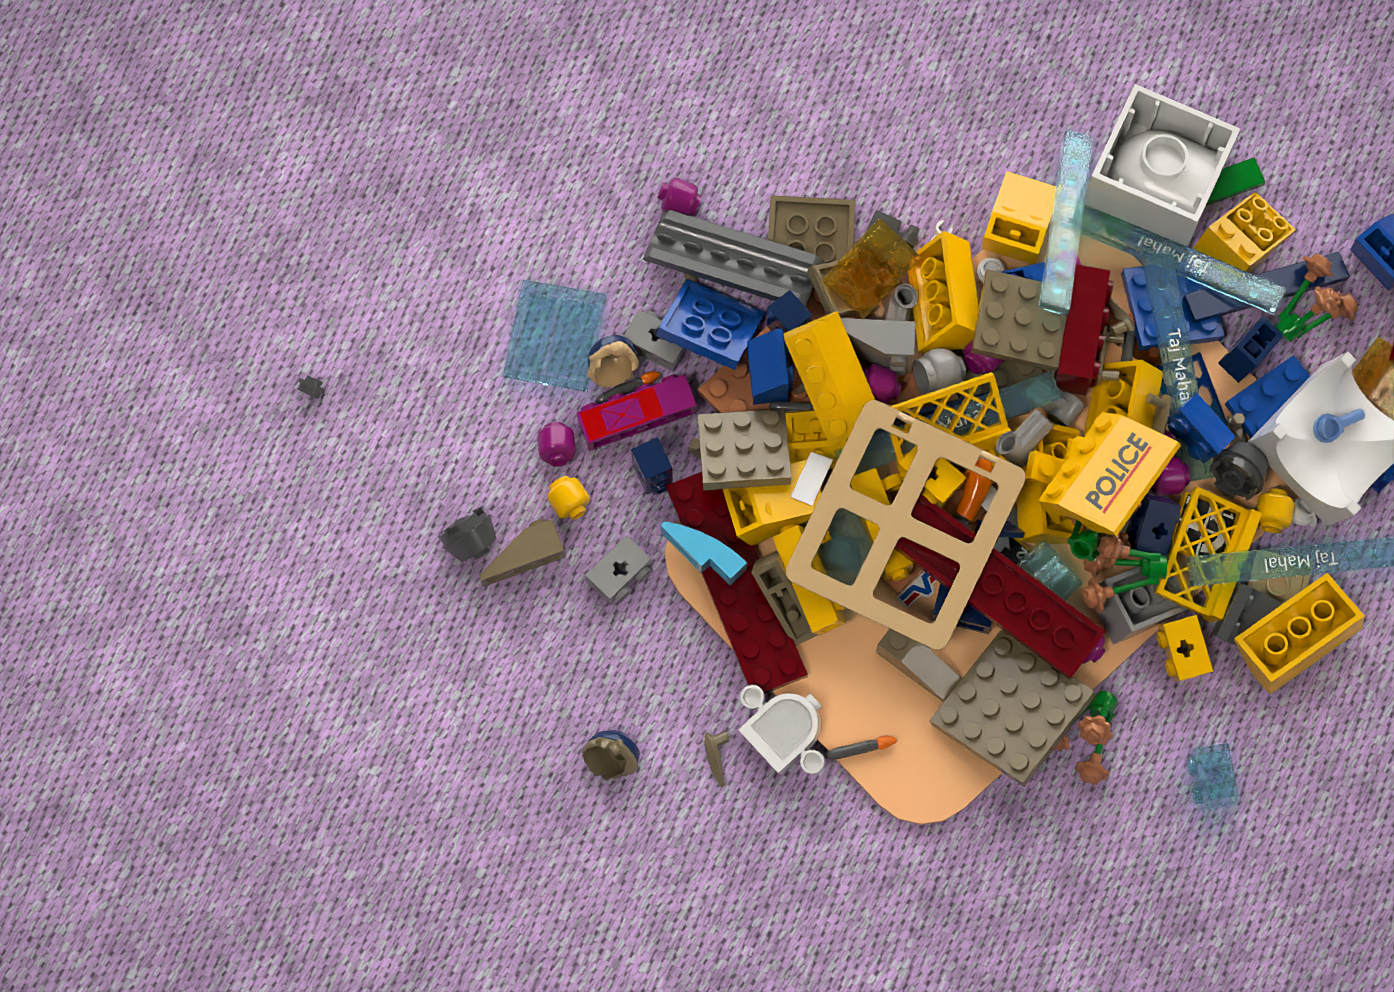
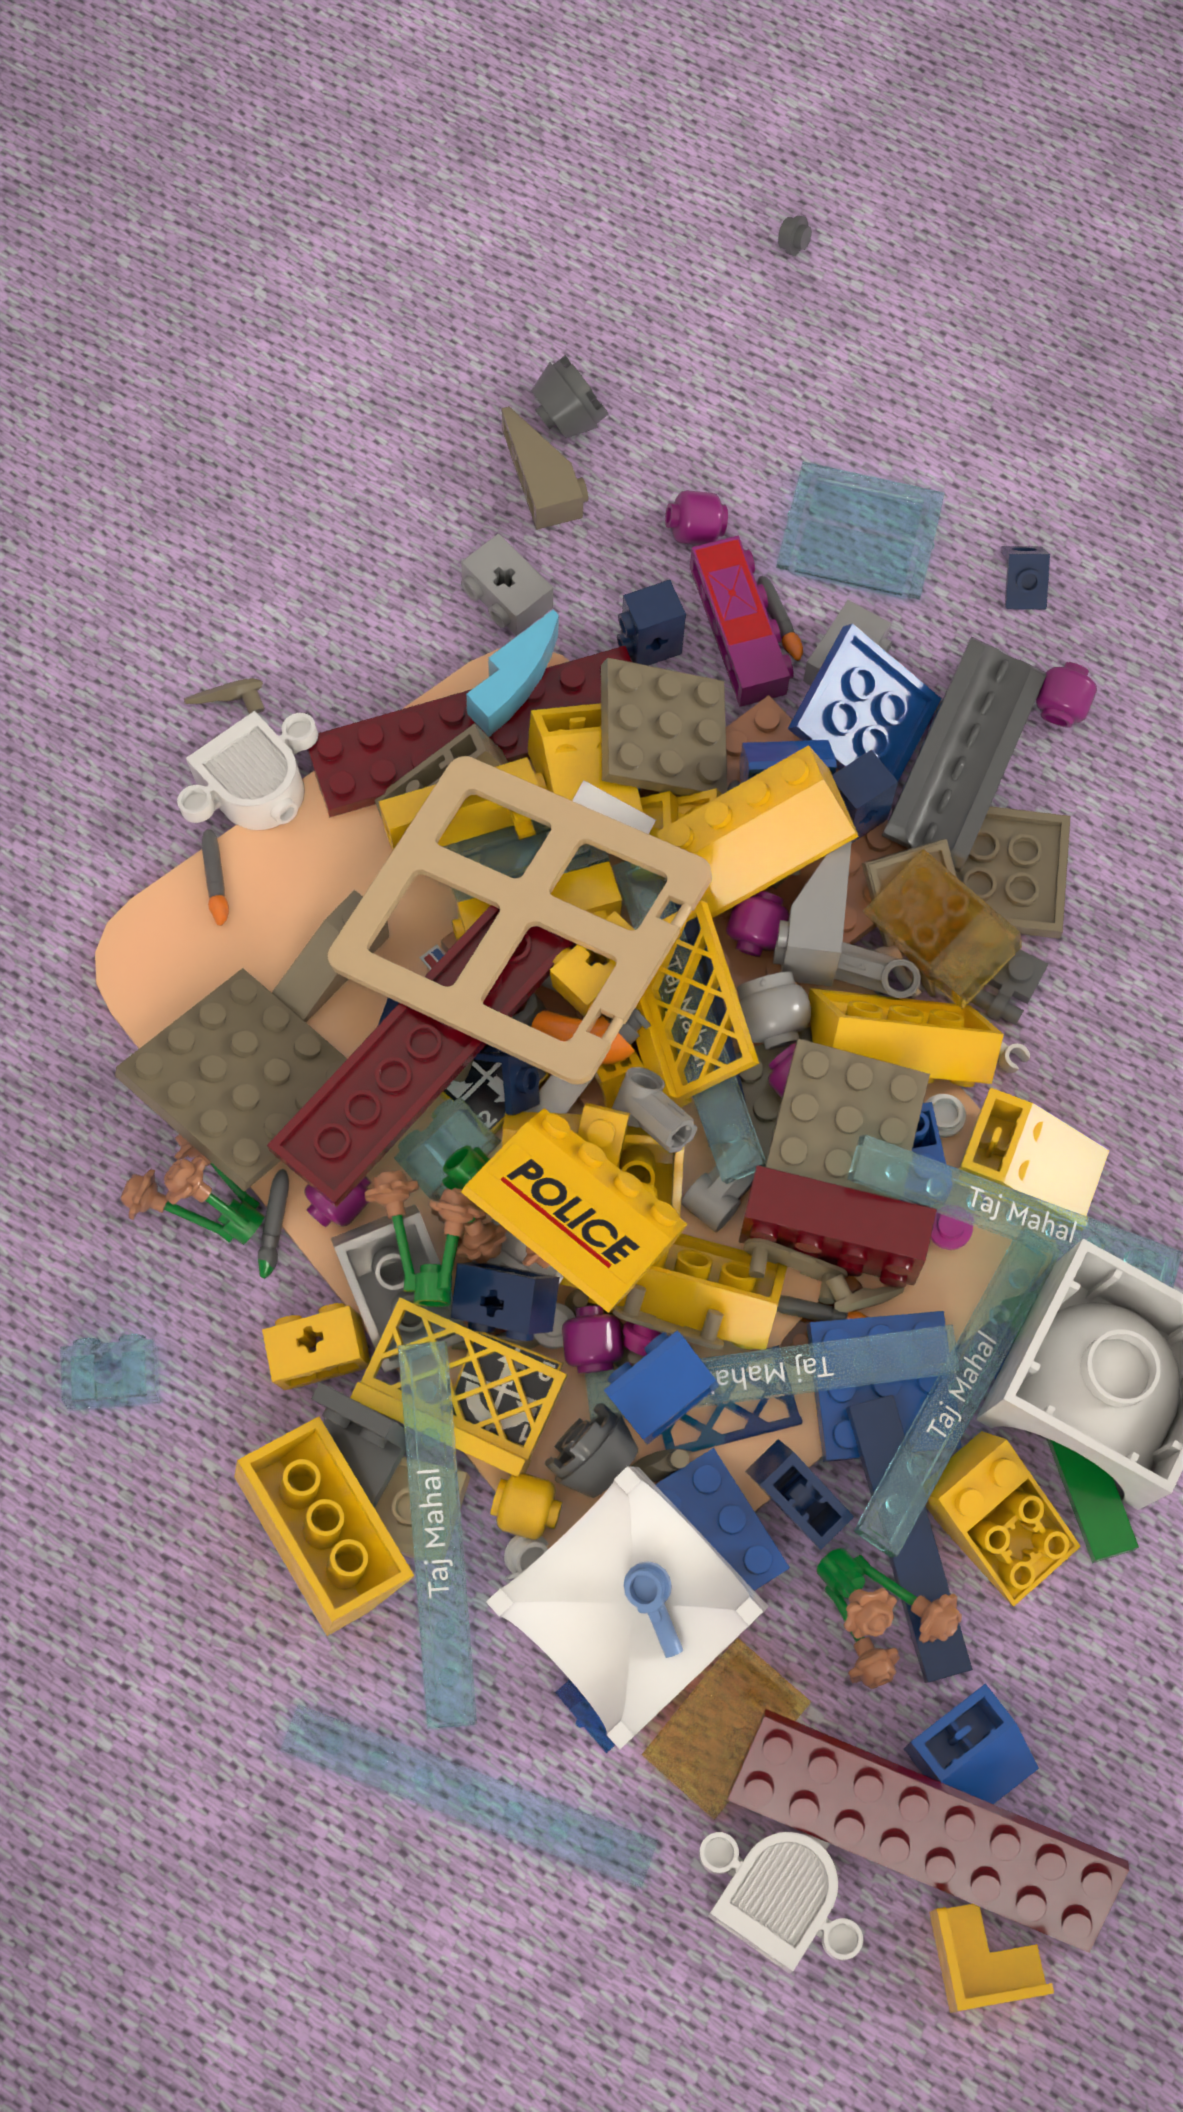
camera: 90 degrees right, 5 degrees down
yellow head [547,476,590,520] -> none
dark tan hair [582,730,640,781] -> none
tan hair [587,335,639,388] -> none
none -> dark grey piece [257,1169,289,1279]
none -> dark blue bracket [1001,546,1050,610]

